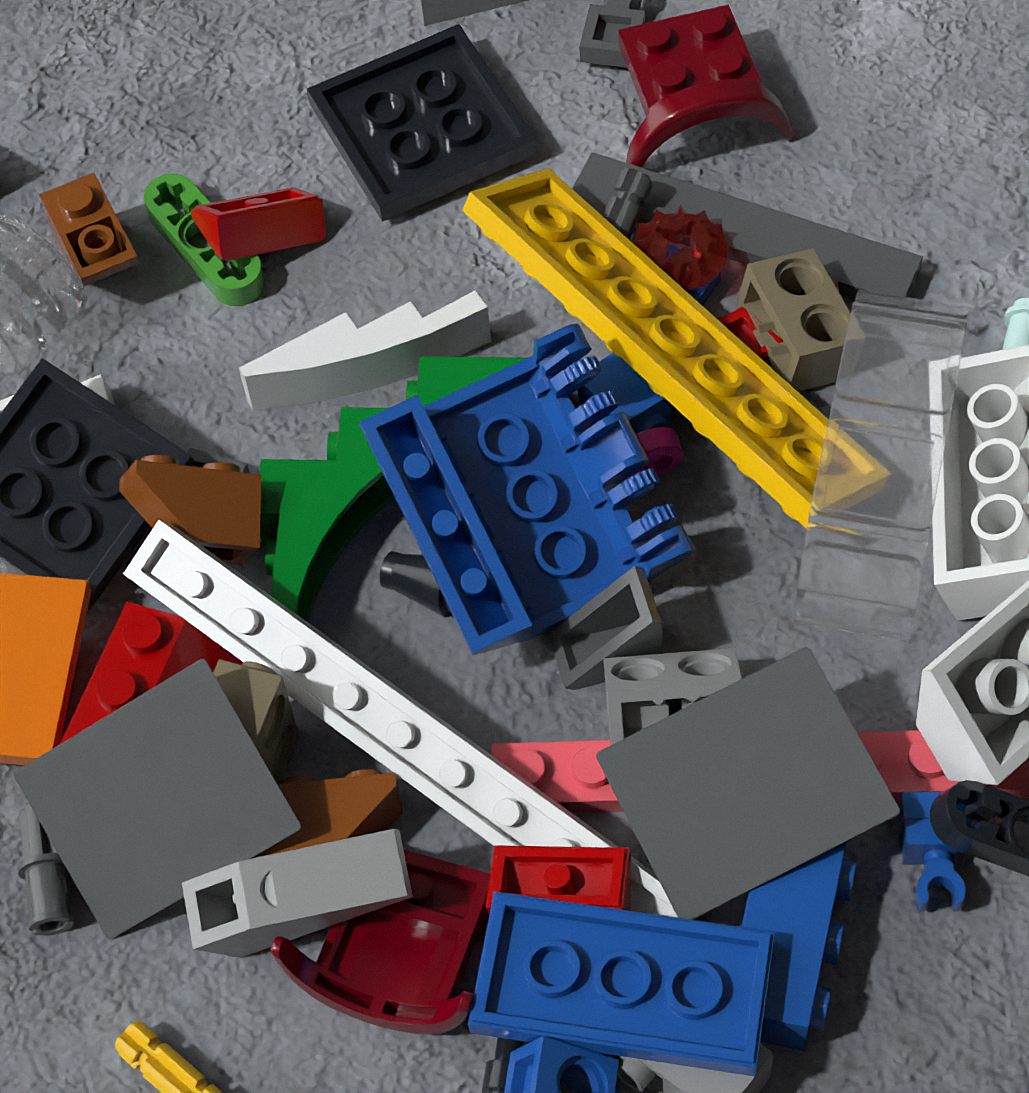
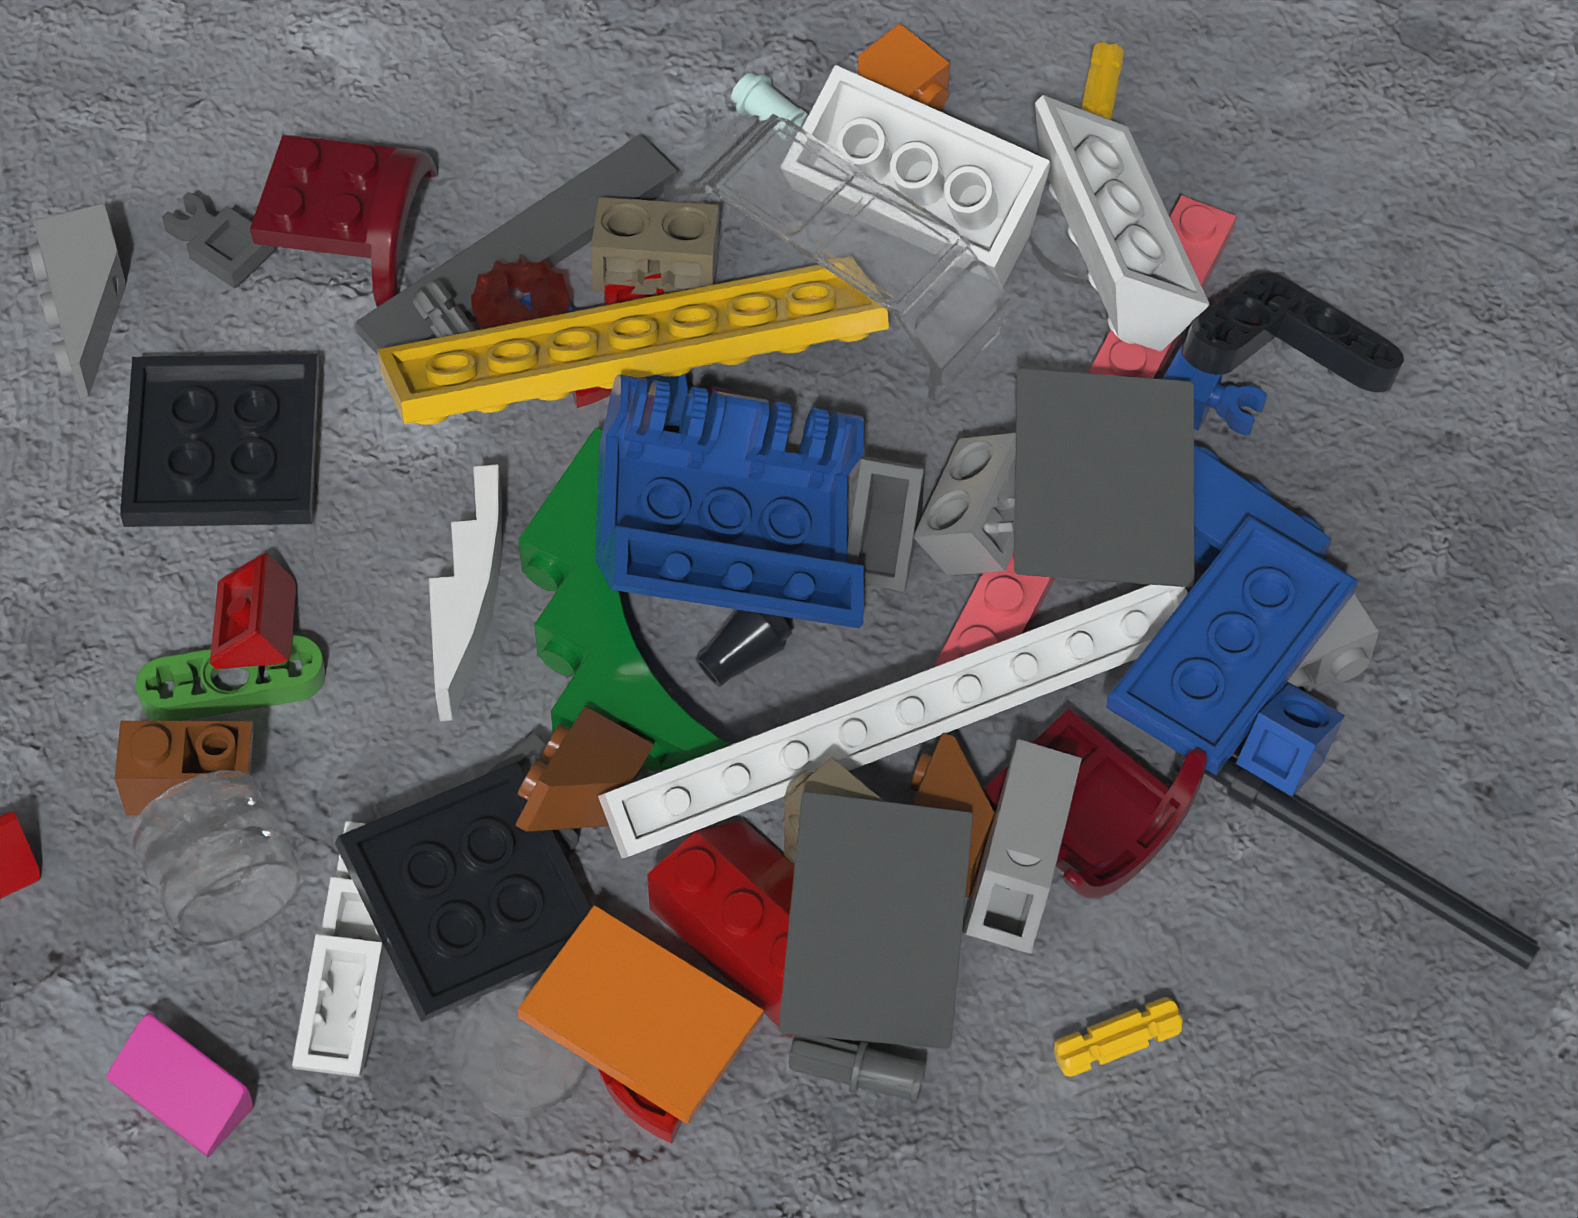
camera: 70 degrees left, 0 degrees up
red slope [486,845,631,915] -> none

